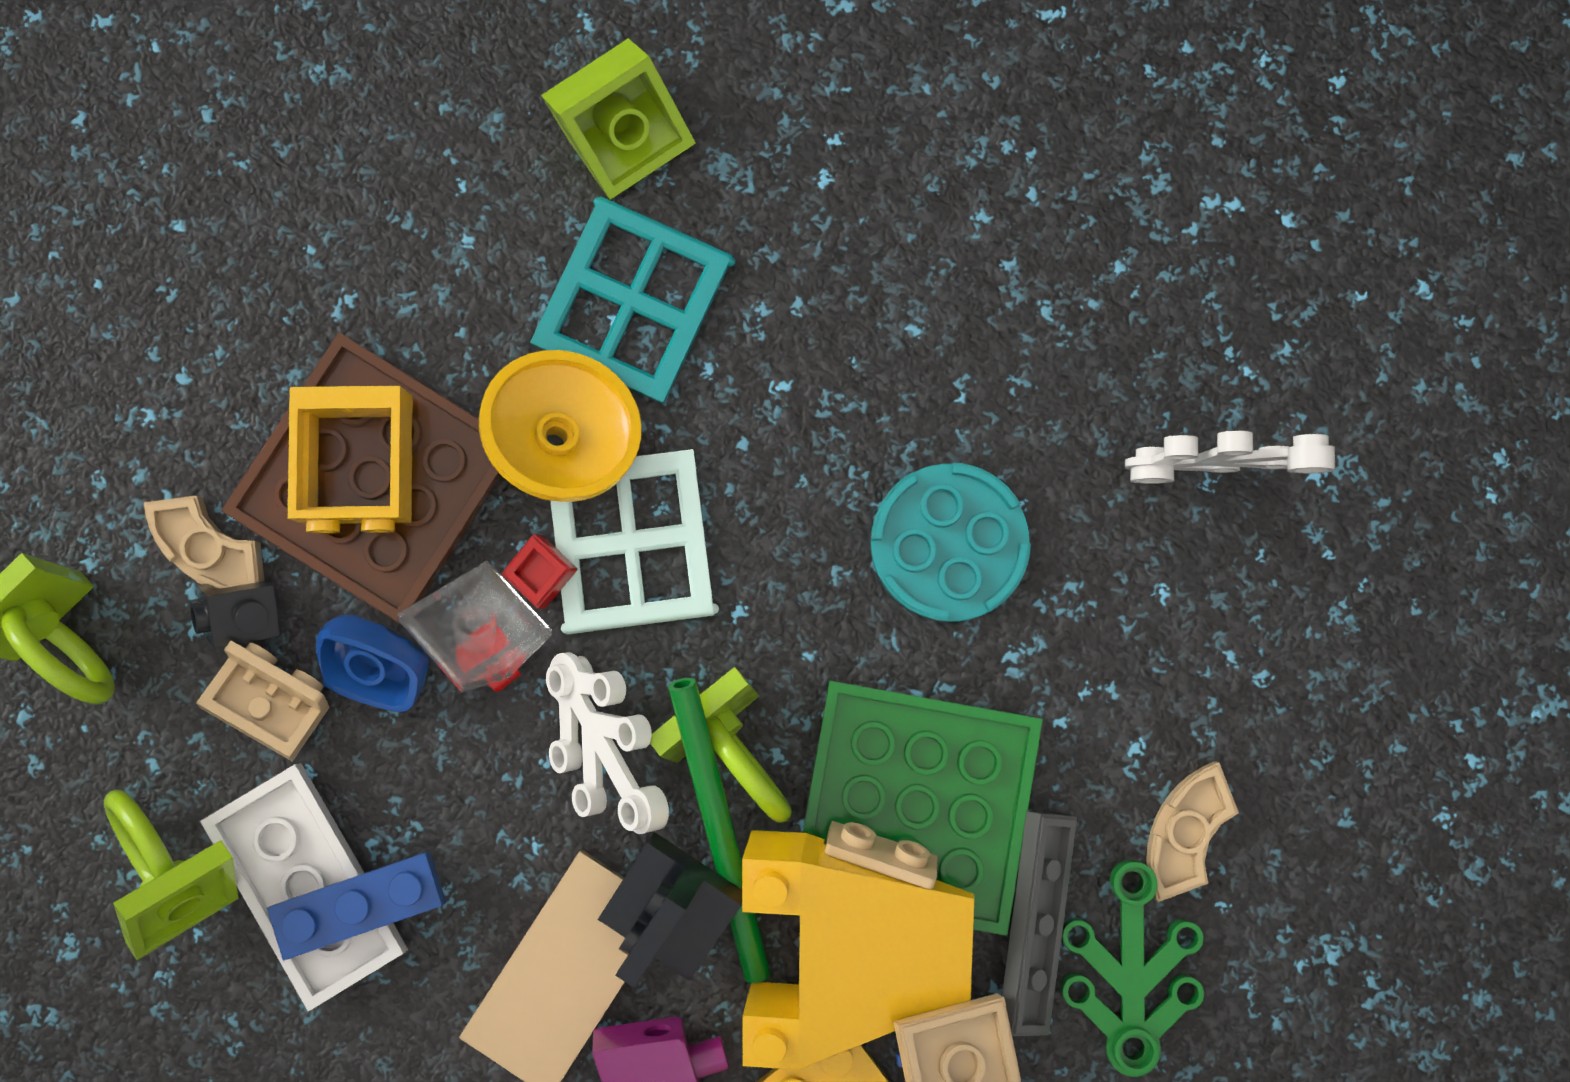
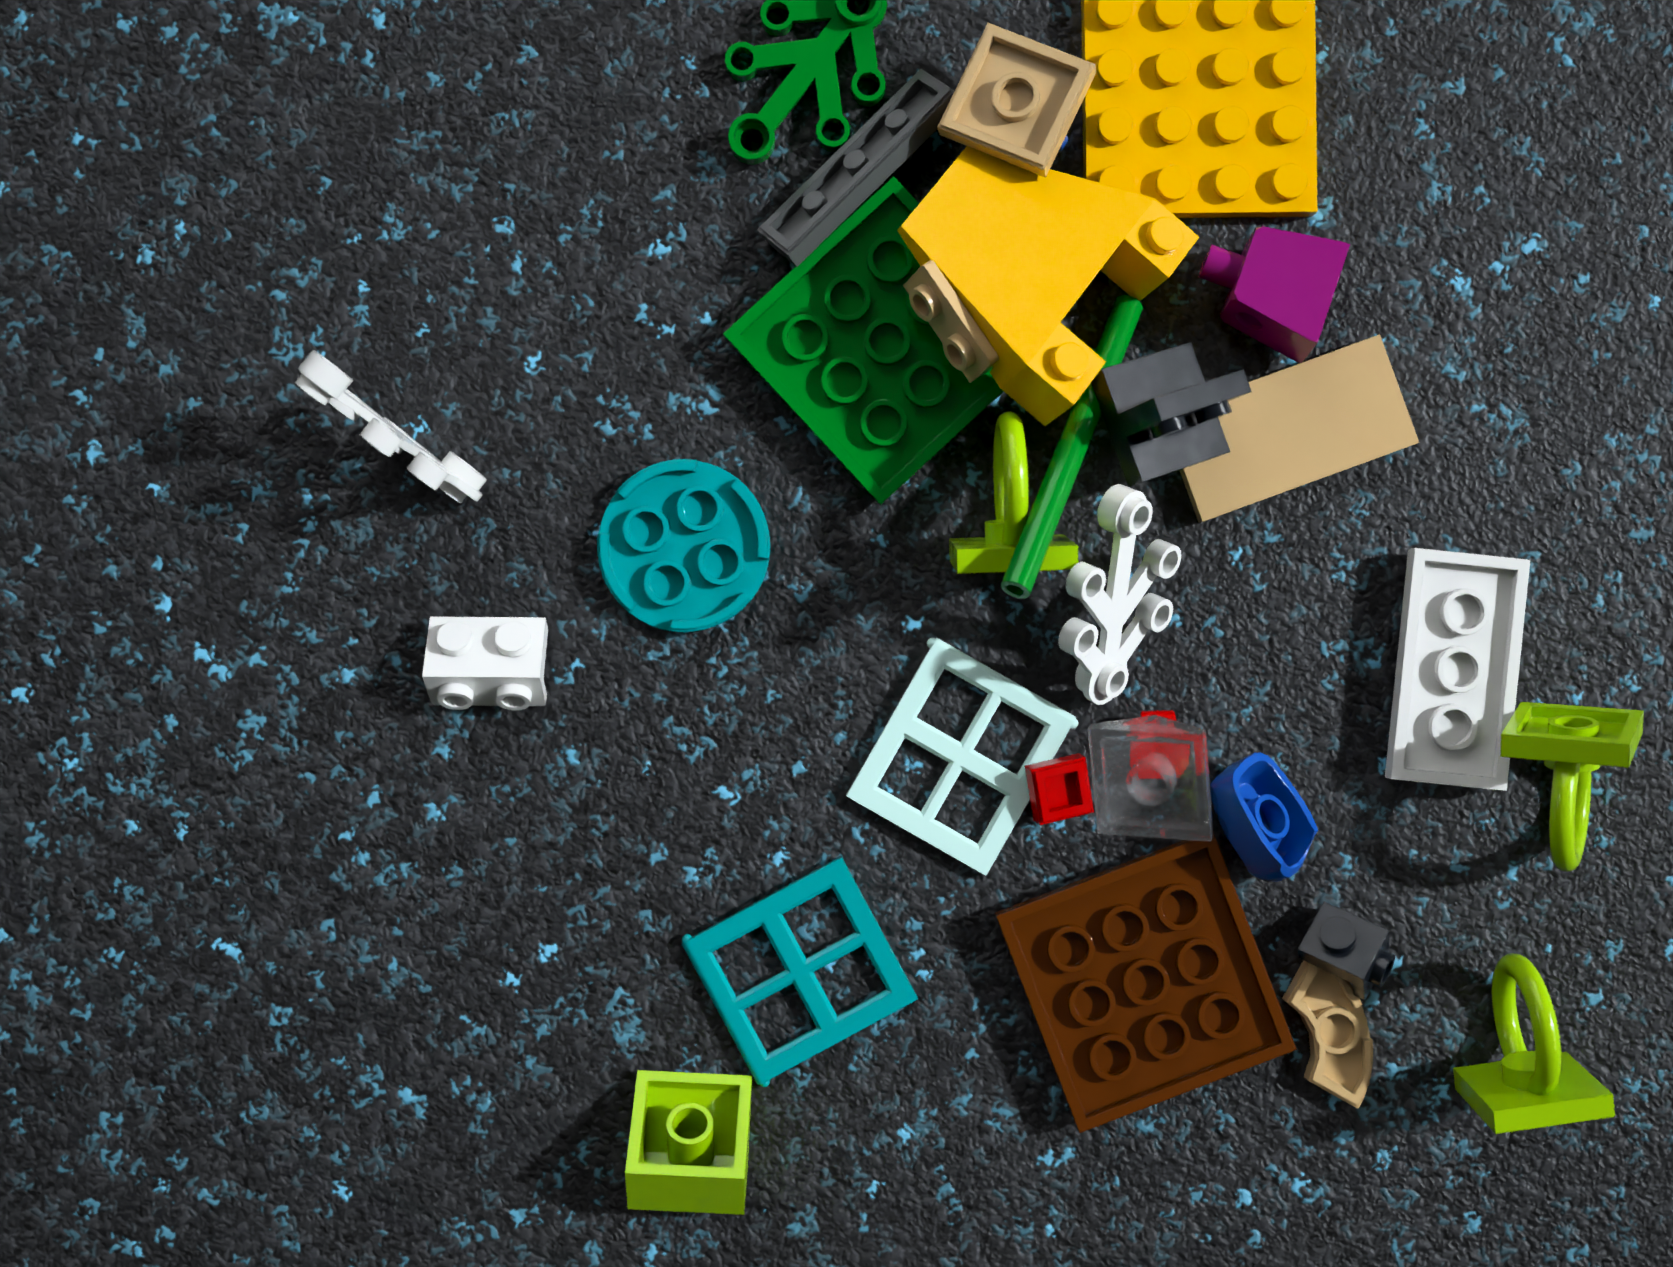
camera: 135 degrees left, 5 degrees up
tan bracket [196,641,330,762] -> none
blue plate [267,851,446,961] -> none
yellow window [288,386,413,533] -> none
yellow dish [479,350,641,502] -> none
tan tile [1146,761,1239,902] -> none
none -> white bracket [422,616,548,710]

